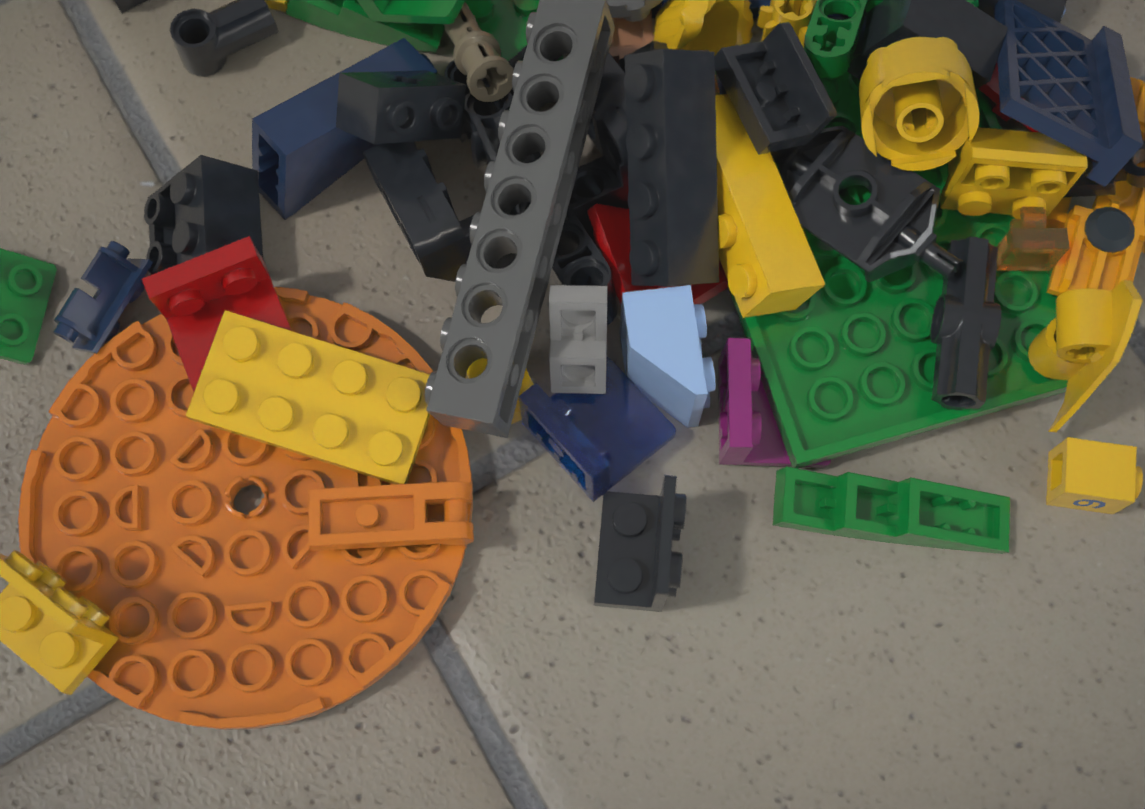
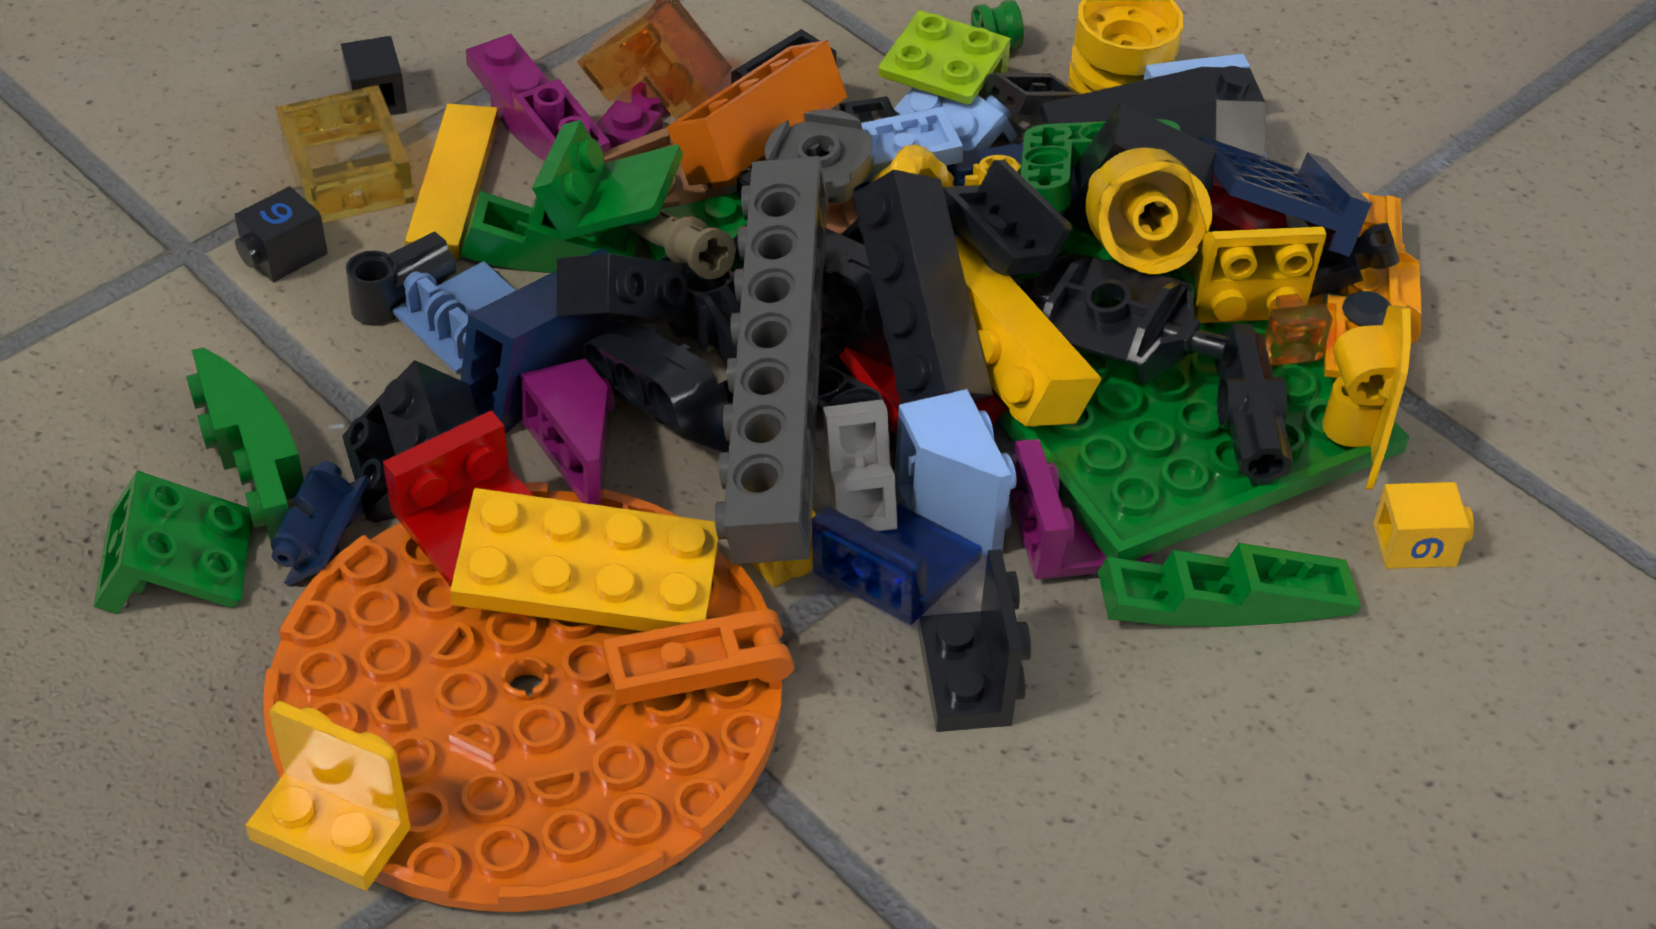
camera: 15 degrees left, 25 degrees down
none -> green slope [186,347,304,543]
none -> medium blue hinge [392,261,516,375]
none -> magenta slope [520,359,615,505]

